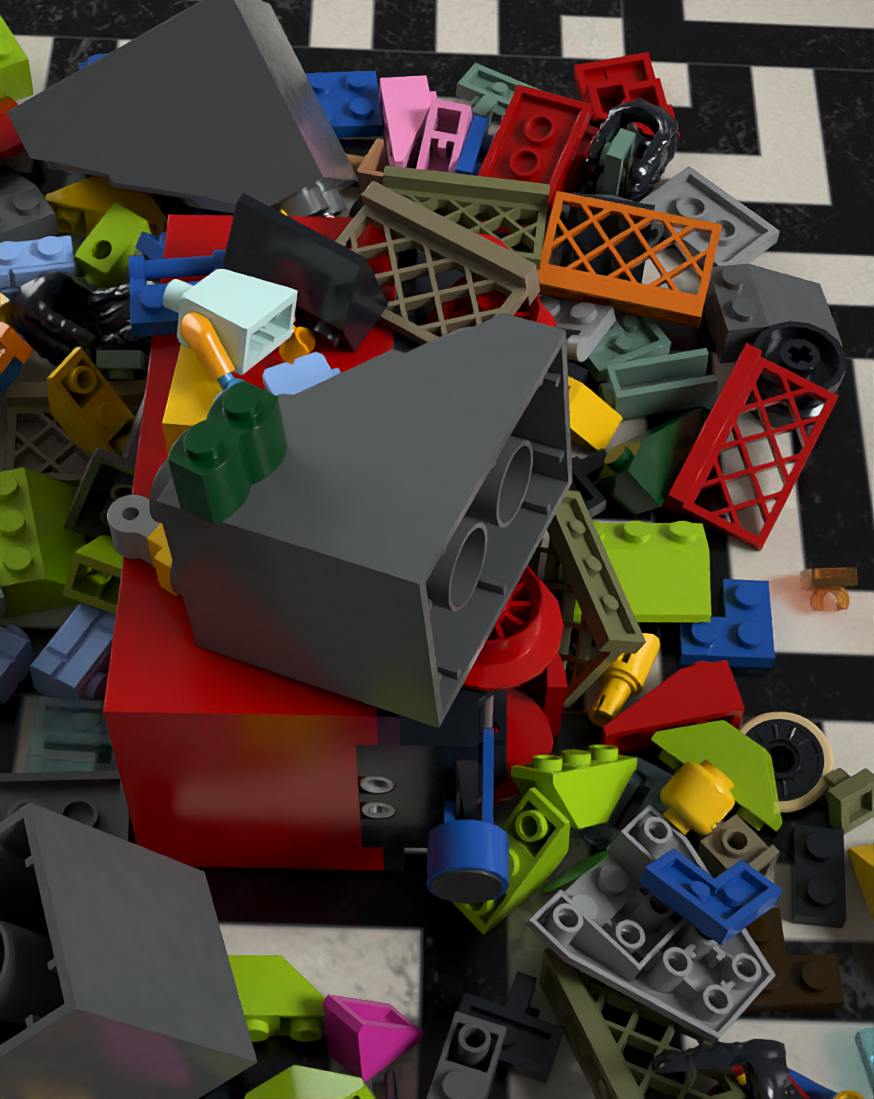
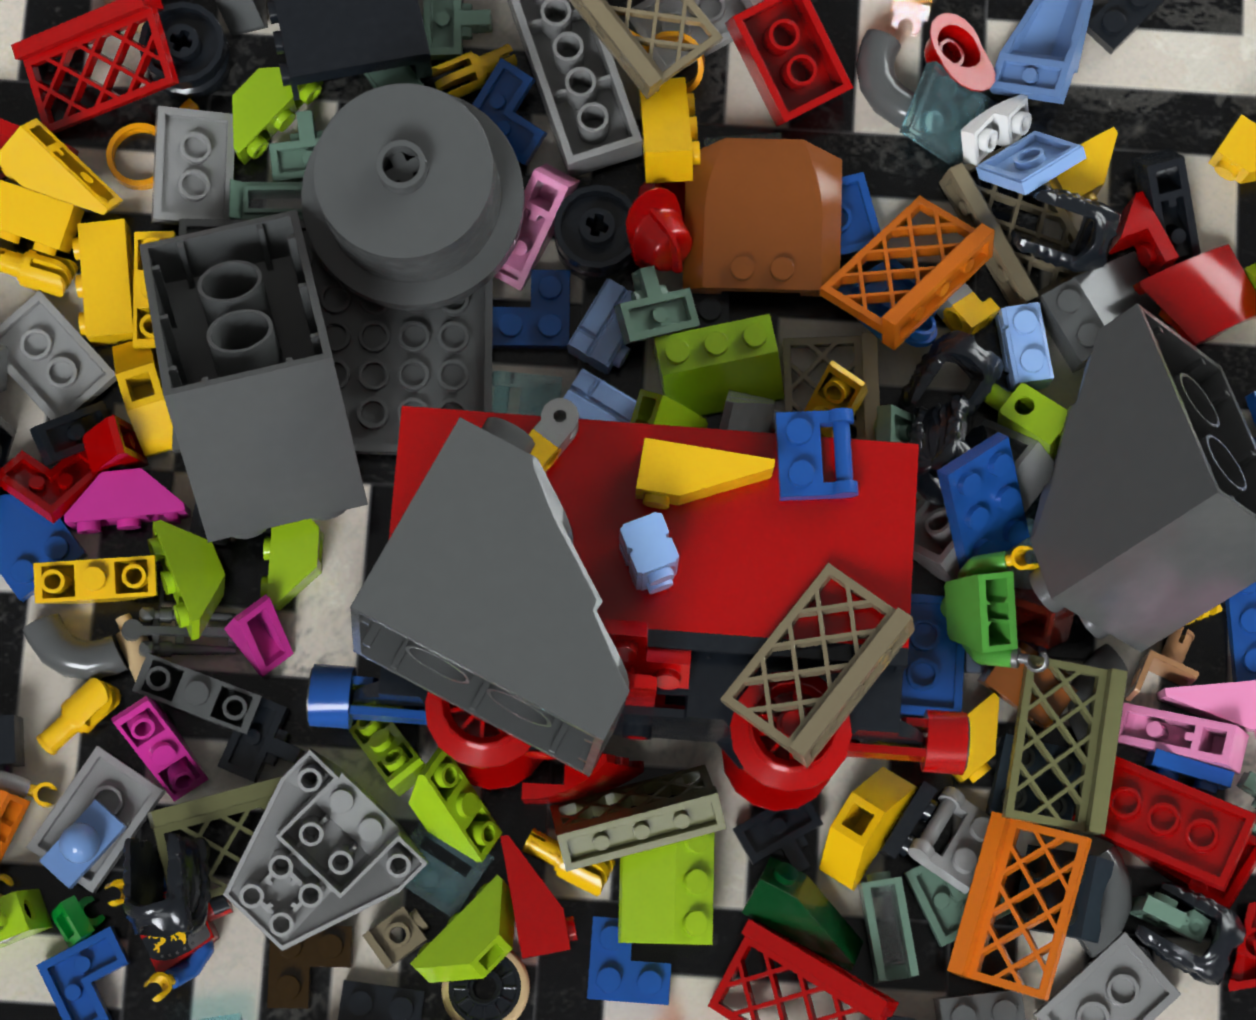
camera: 95 degrees right, 25 degrees up
light aqua torso [163,269,316,401] -> none
dark green brick [168,381,288,525] -> none
black slope [223,193,389,352] -> none
bright green sticker [541,851,608,893] -> none
blue plate [638,848,782,945] -> none
yellow head [660,760,735,836] -> none

